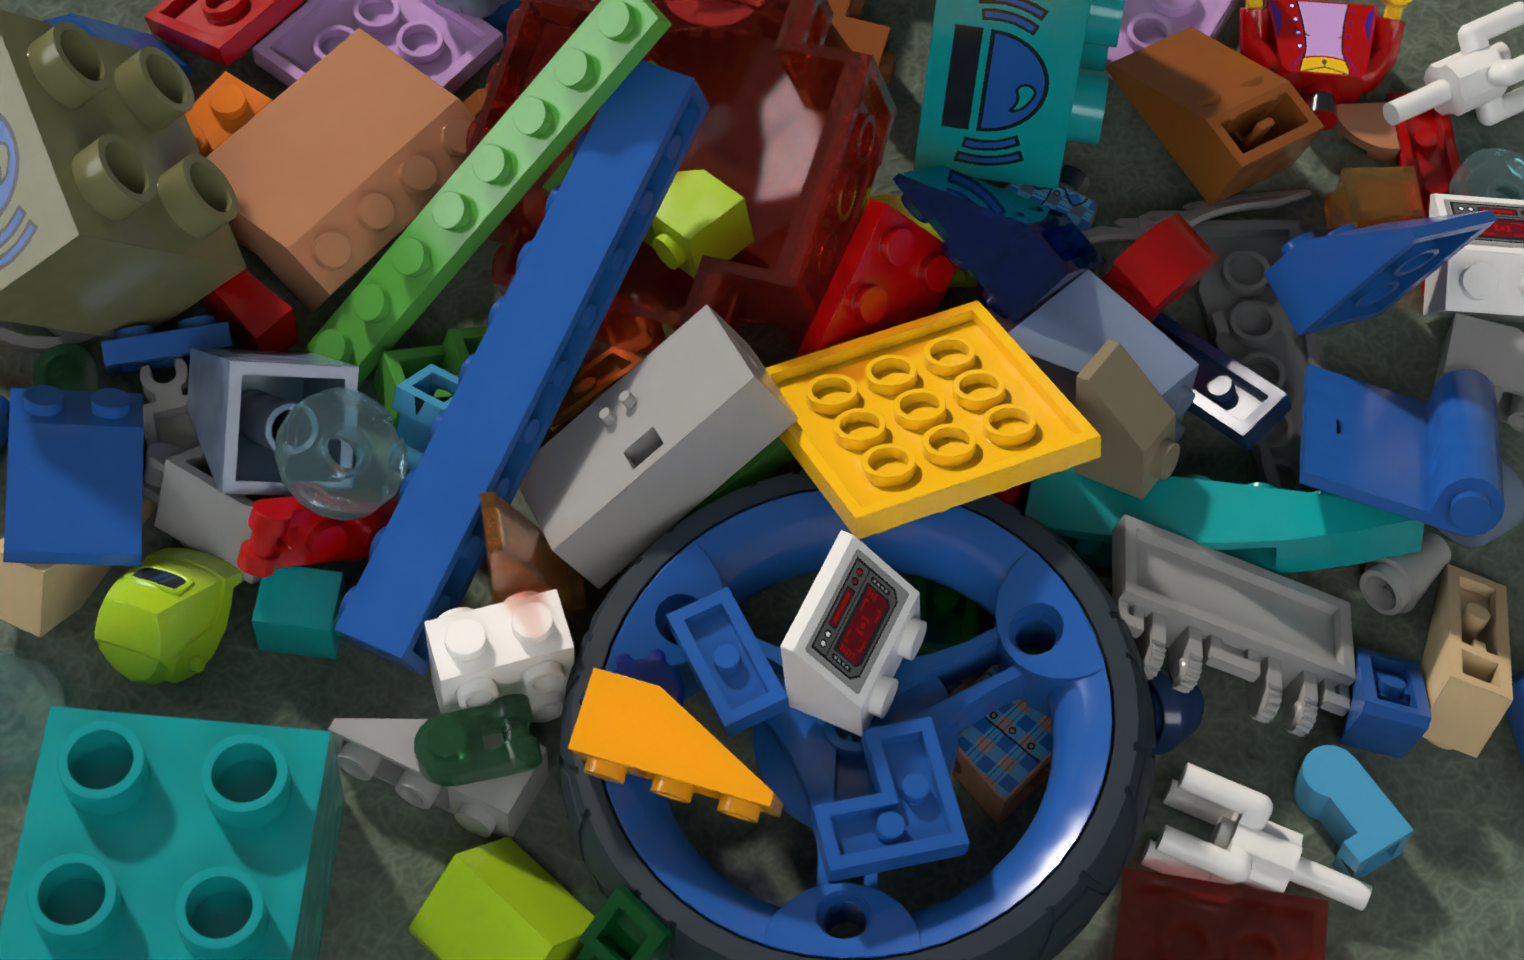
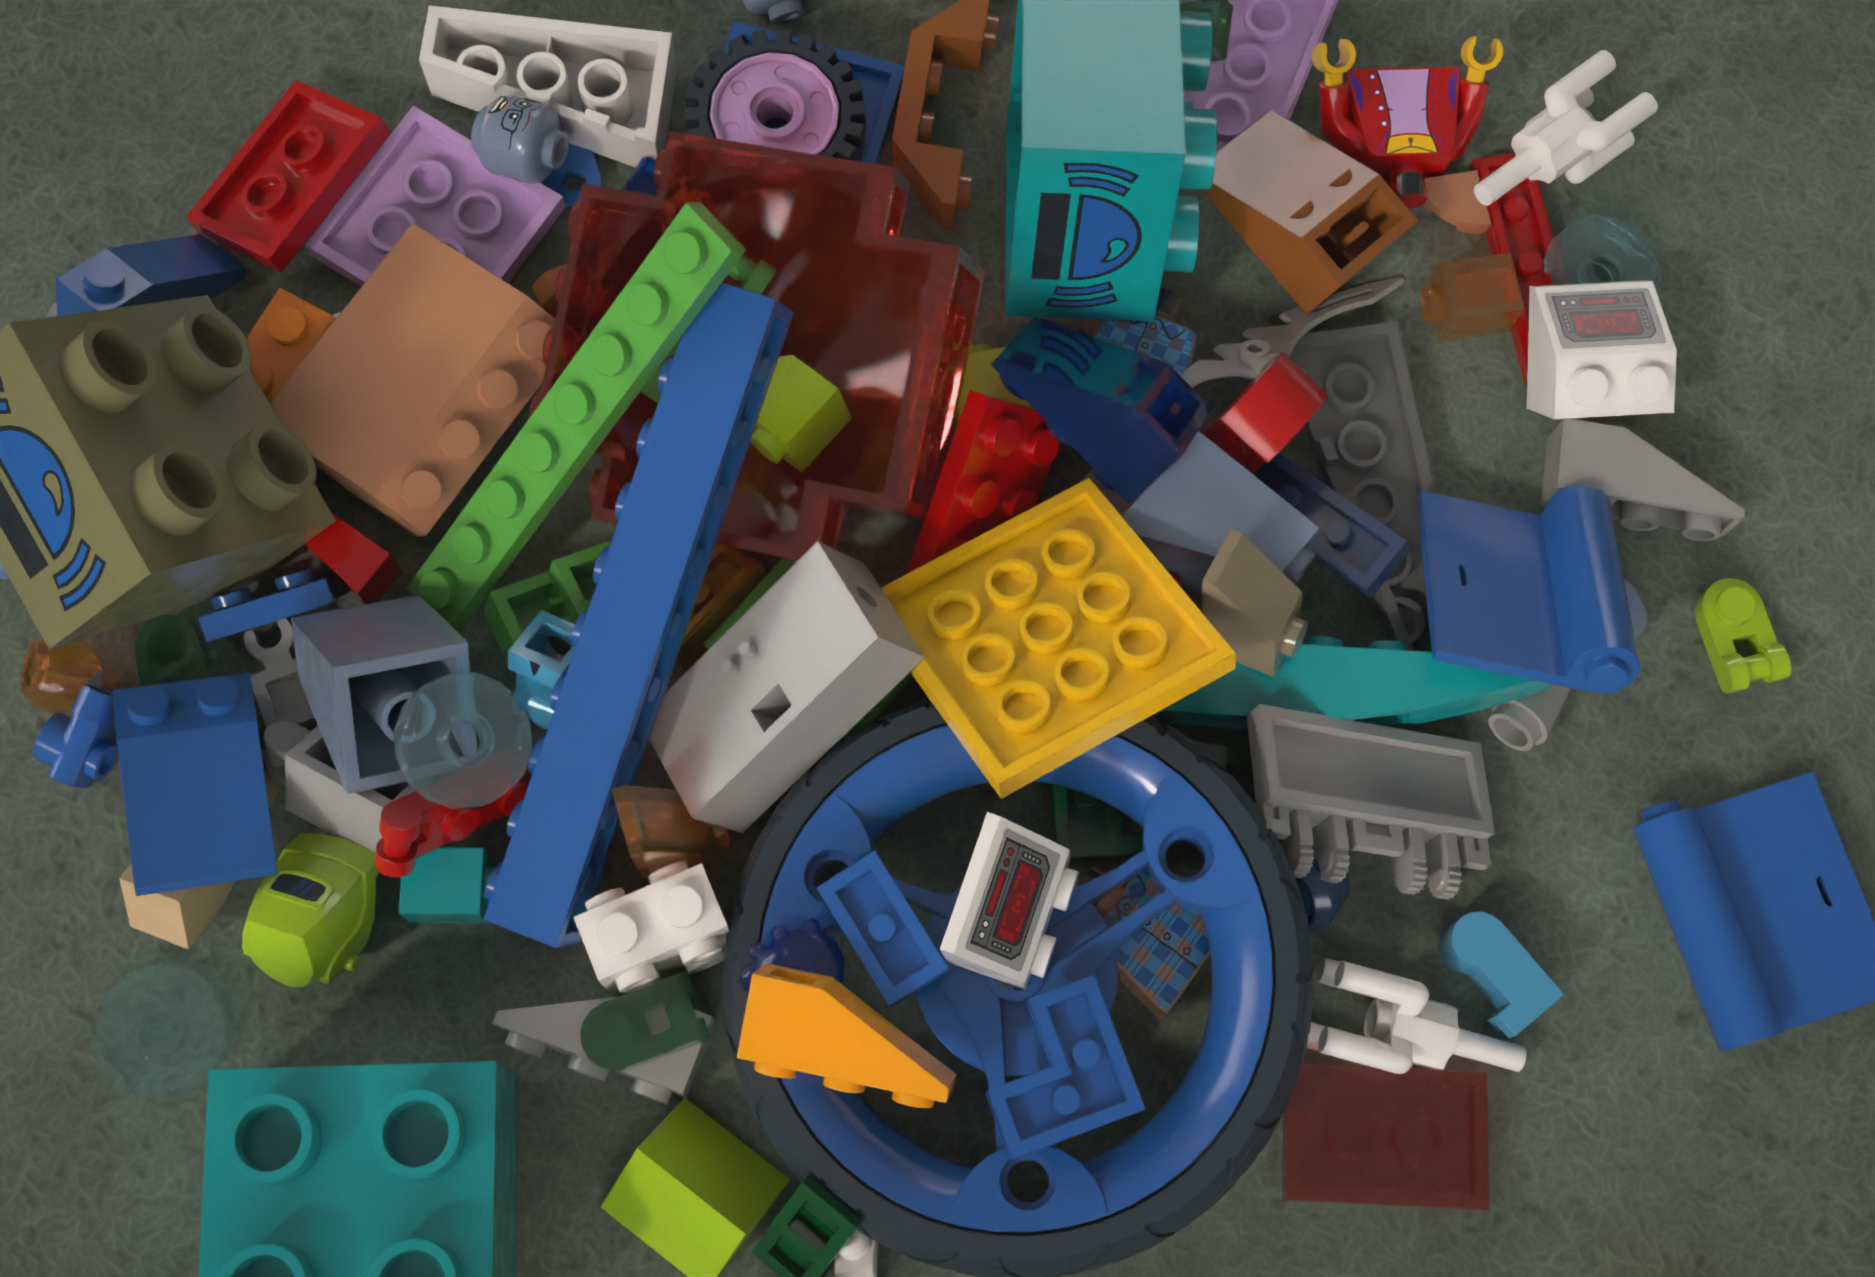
camera: 10 degrees left, 15 degrees up
blue slope [1264,210,1497,336] -> none
blue slope [1340,646,1432,758] -> none
tan slope [1421,564,1513,758] -> none

